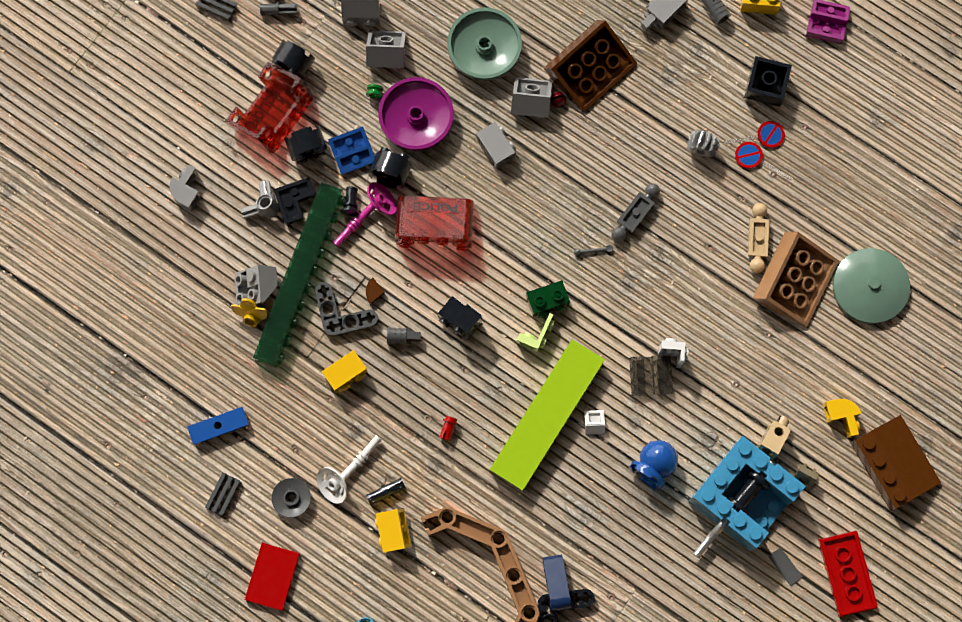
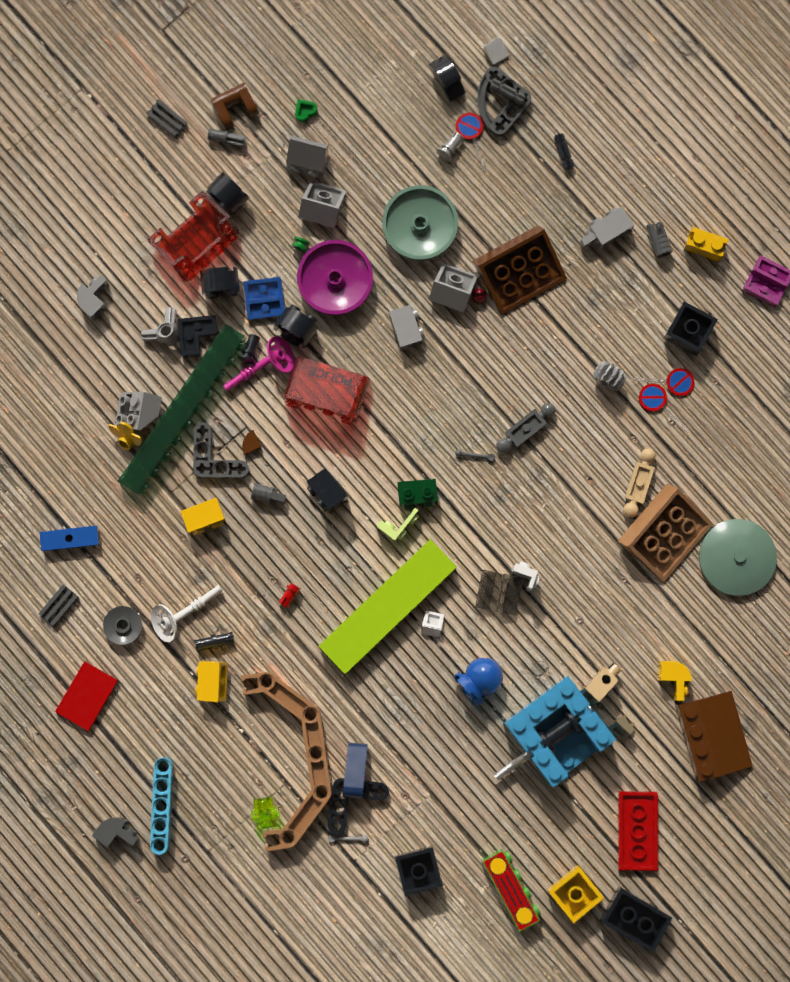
camera: 15 degrees right, 5 degrees up
dark grey sticker [768,548,803,586] -> none

